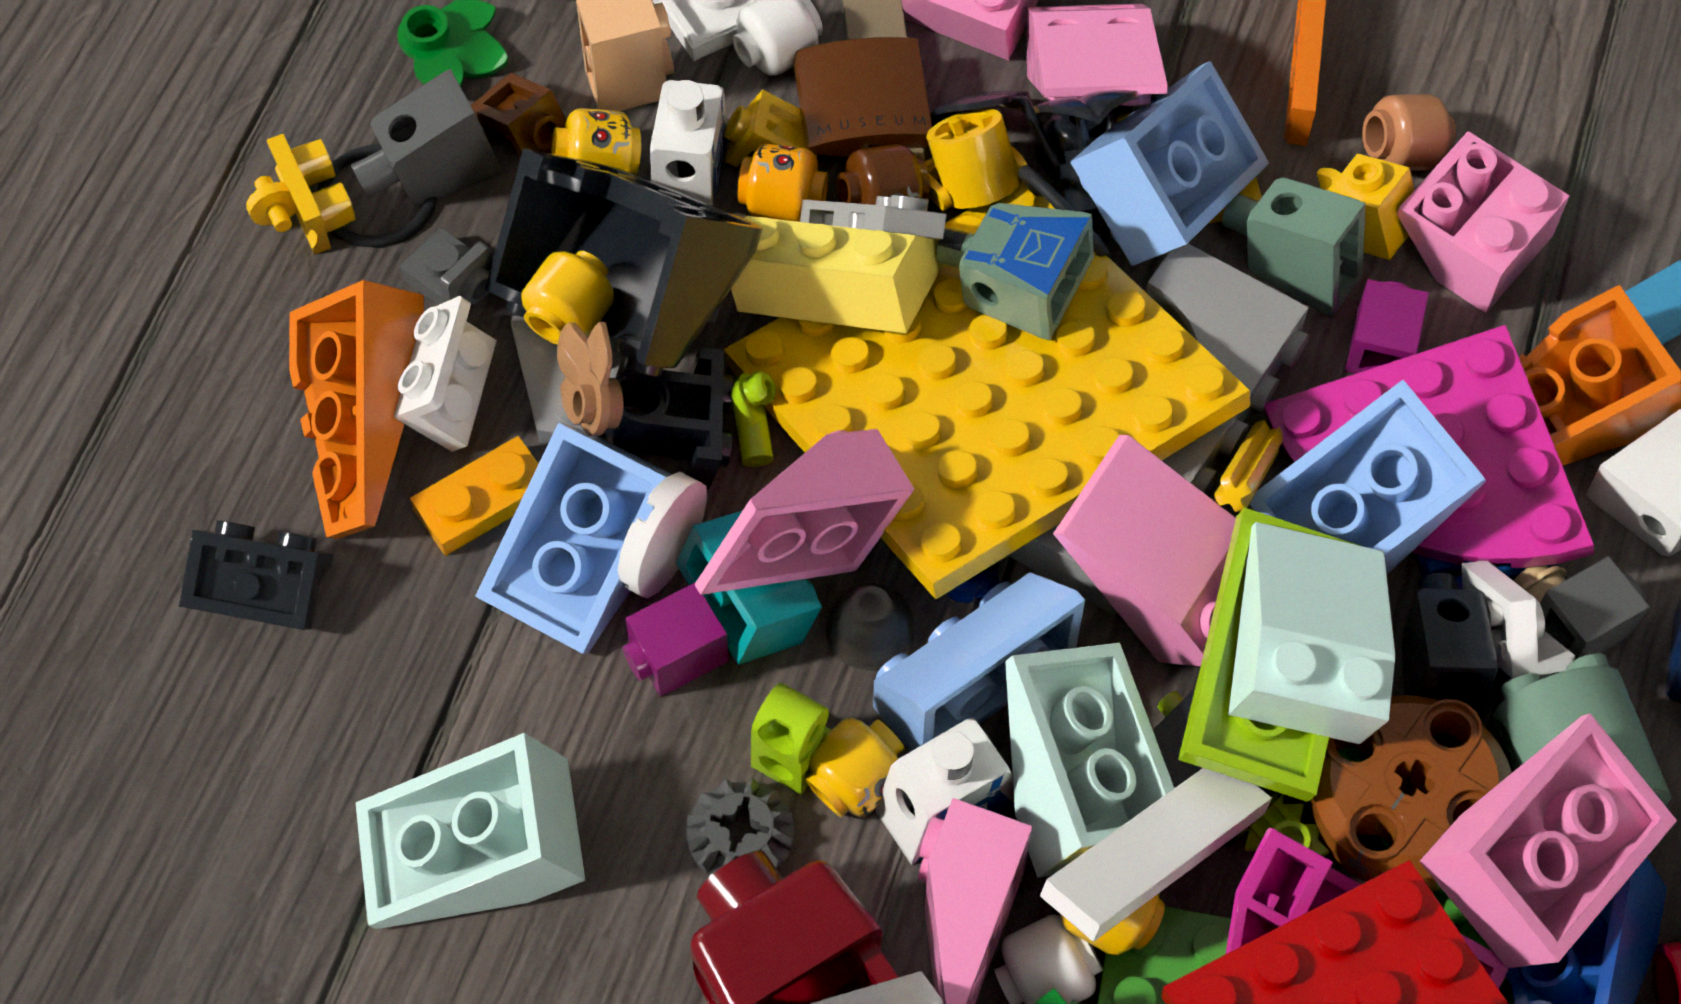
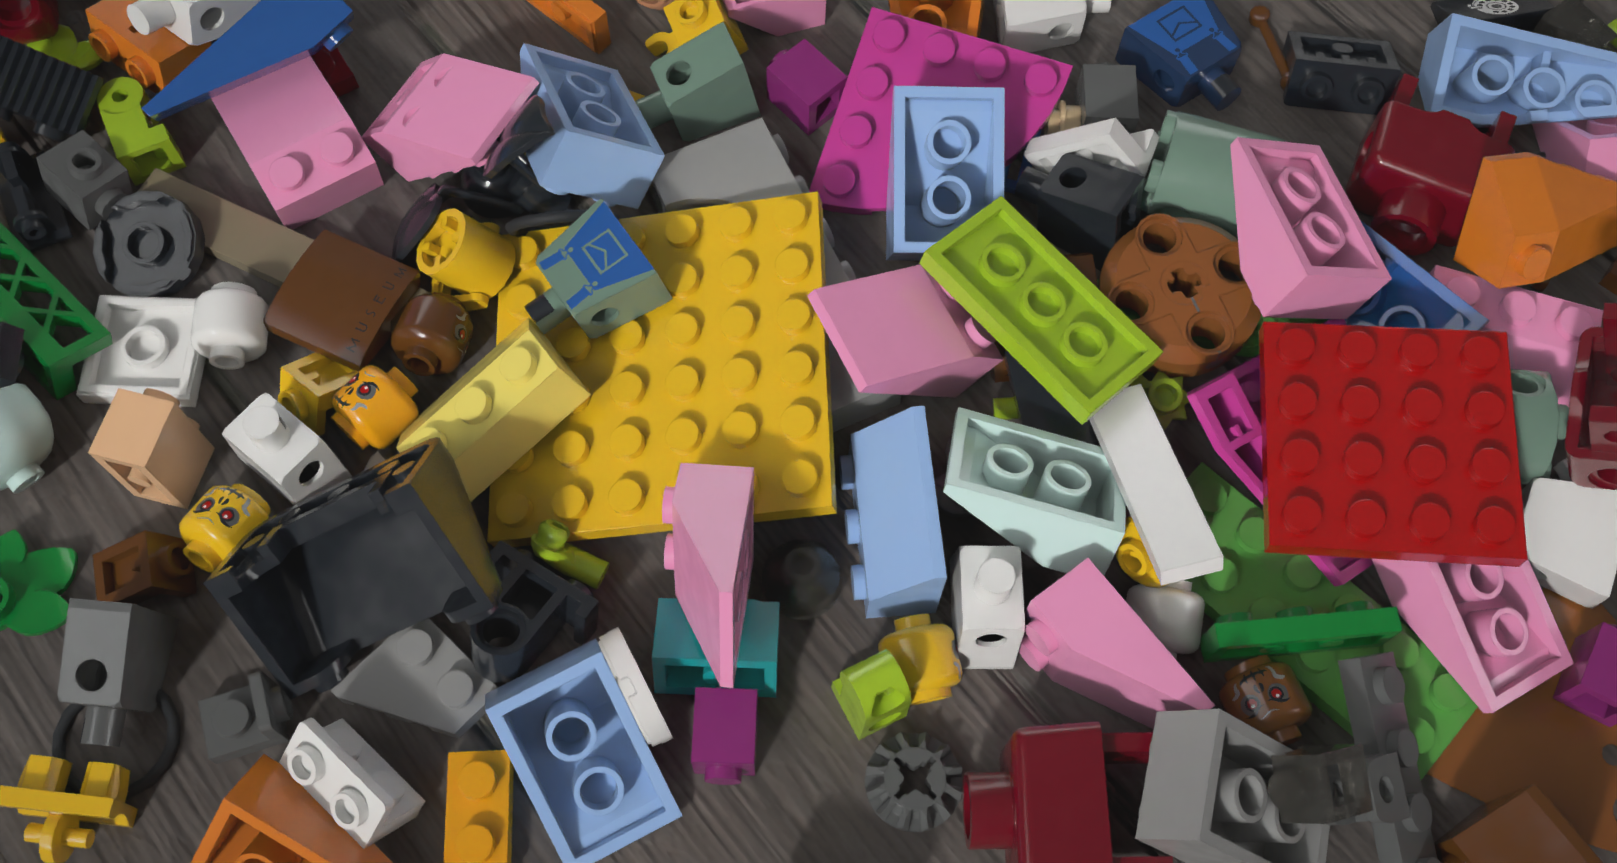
camera: 60 degrees left, 5 degrees up
yellow head [521,251,614,345] -> none
medium nougat plate [557,322,623,436] -> none
light grey wing [800,195,946,239] -> none
yellow axle [1214,420,1283,512] -> none
light aqua slope [1228,522,1395,744] -> none

